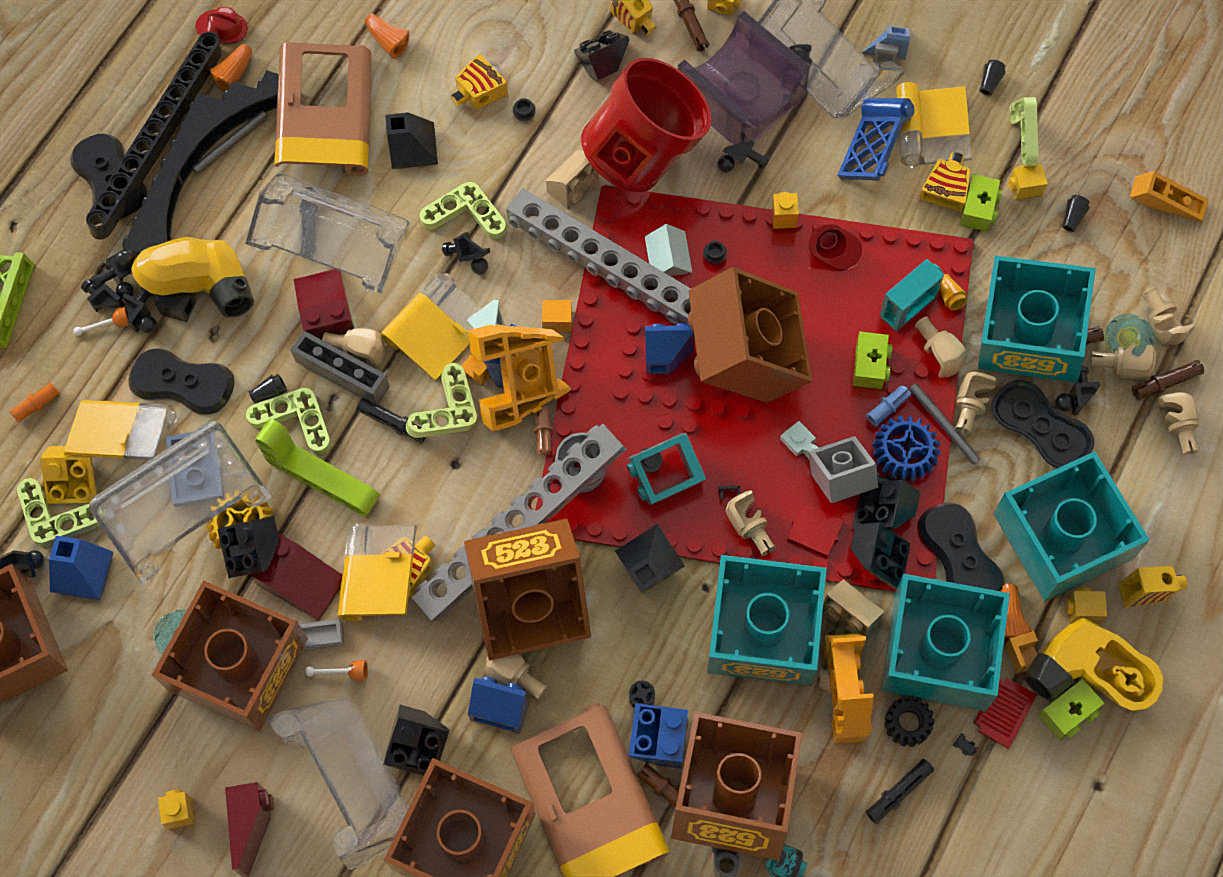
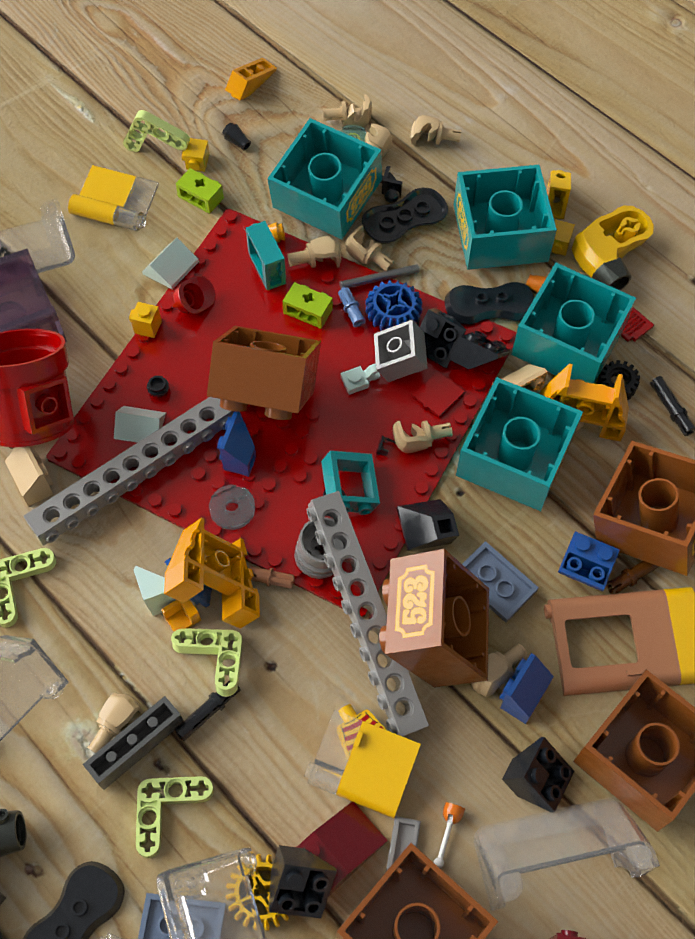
camera: 75 degrees left, 5 degrees down
black cone [248,374,287,404] -> none
lime beam [255,419,380,517] -> none
dark red slope [293,268,355,340] -> none
yellow door [380,273,481,381] -> none
black piece [442,232,491,275] -> none
light orange panel [542,300,572,332] -> none
black wheel [629,680,655,708] -> none
black piece [717,140,769,173] -> none
blue piece [837,98,915,181] -> none
medium blue slope [861,26,910,60] -> none
light grey tile [873,42,899,65] -> none
torso [919,152,970,212] -> none
black piece [953,733,979,756] -> none
black cone [979,59,1006,96] -> none
lime brick [1038,679,1104,740] -> none
reddish brown pin [1132,360,1204,400] -> none
none -> light aqua slope [142,238,199,289]
none -> clear light blue tile [209,485,255,530]
none -> sand blue plate [462,541,539,623]

